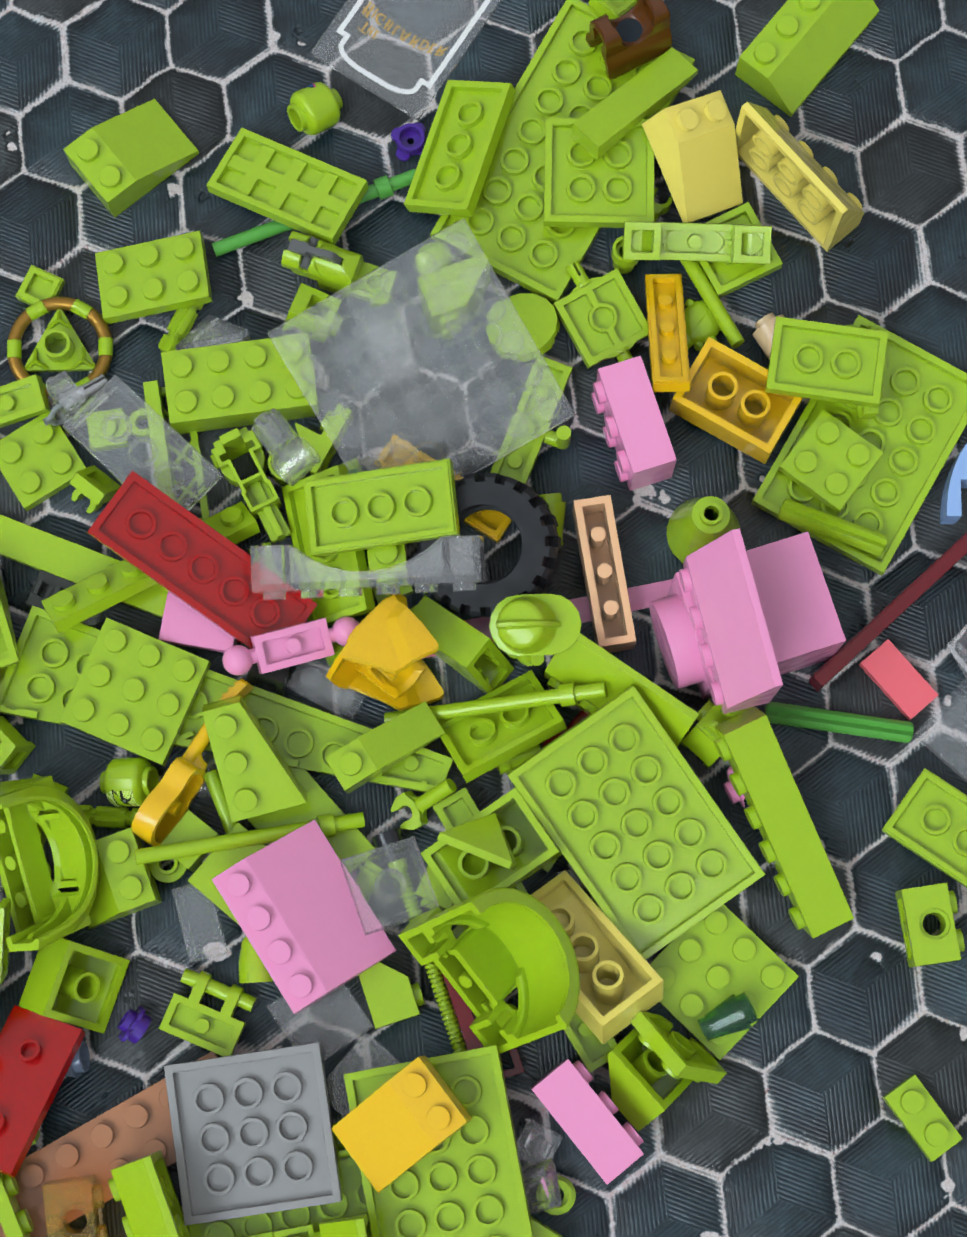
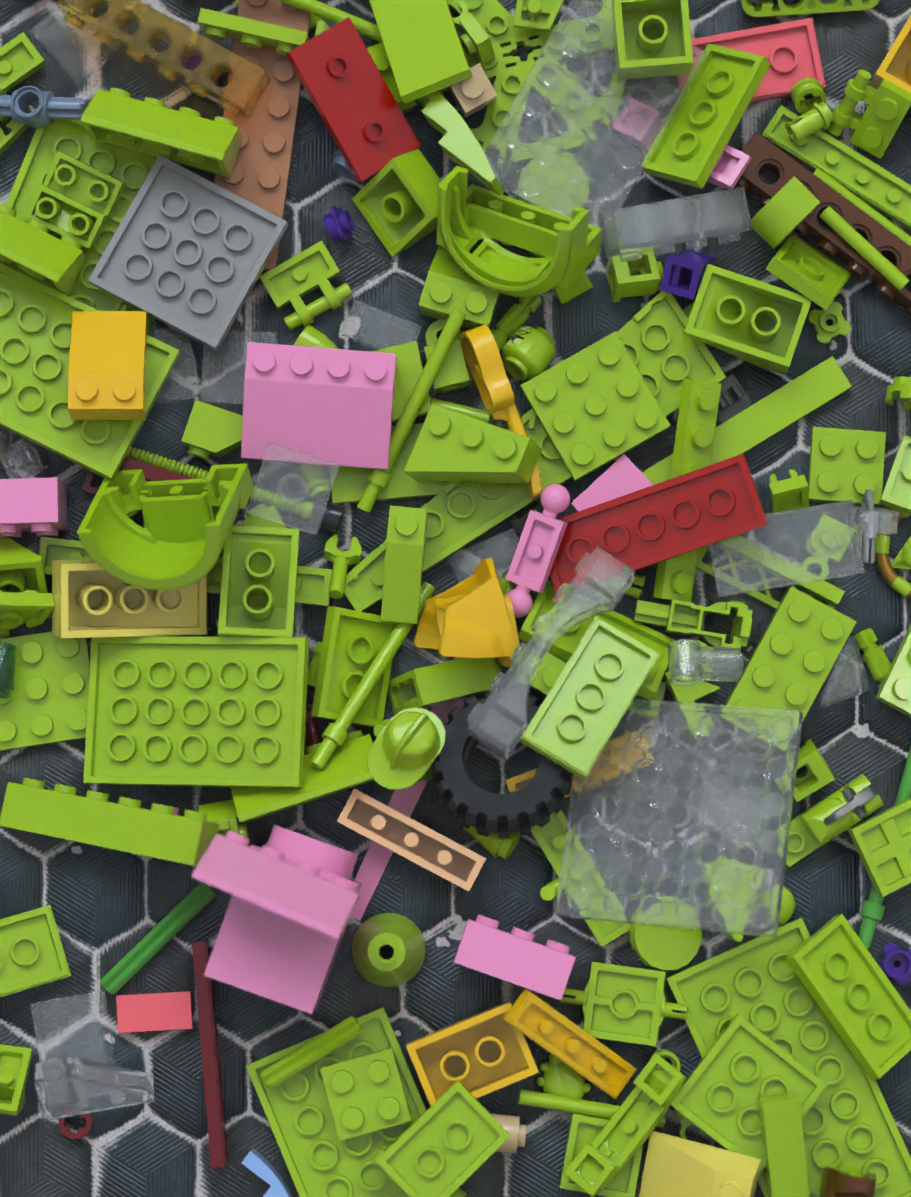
camera: 125 degrees right, 5 degrees up
lime slope [437,813,517,870] -> none

